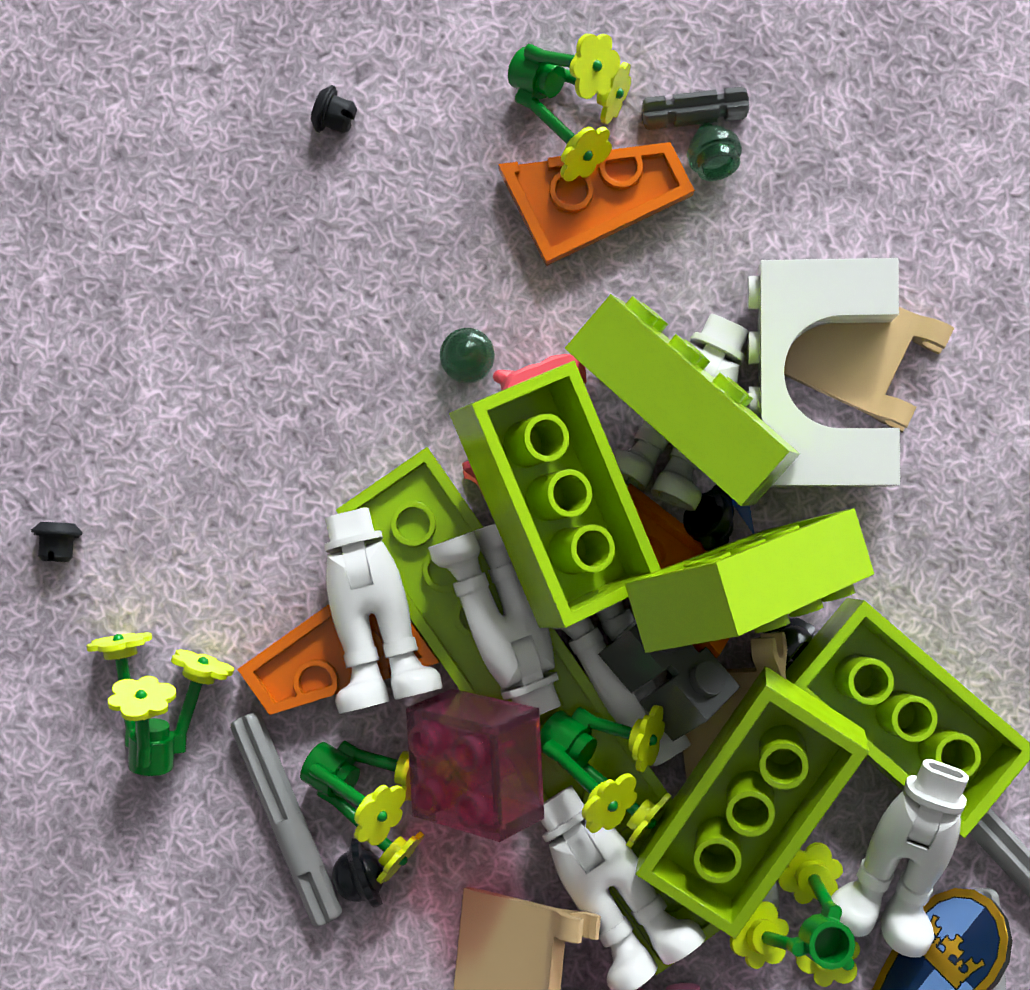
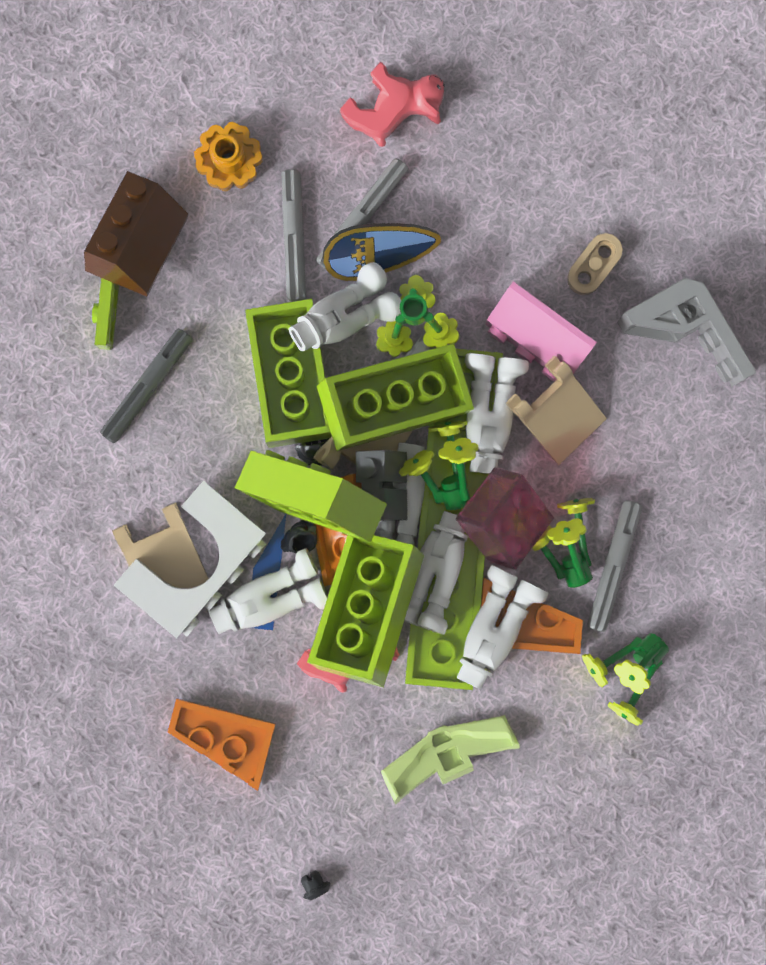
camera: 135 degrees left, 0 degrees up
black piece [31,522,83,562] -> none
black piece [332,838,383,907] -> none
clear green plate [440,328,495,383] -> none
plant [508,34,631,182] -> none
lime brick [565,294,800,506] -> none
dark grey axle [641,86,749,130] -> none
clear green plate [687,123,742,181] -> none
none -> yellowish green plate [381,715,520,805]

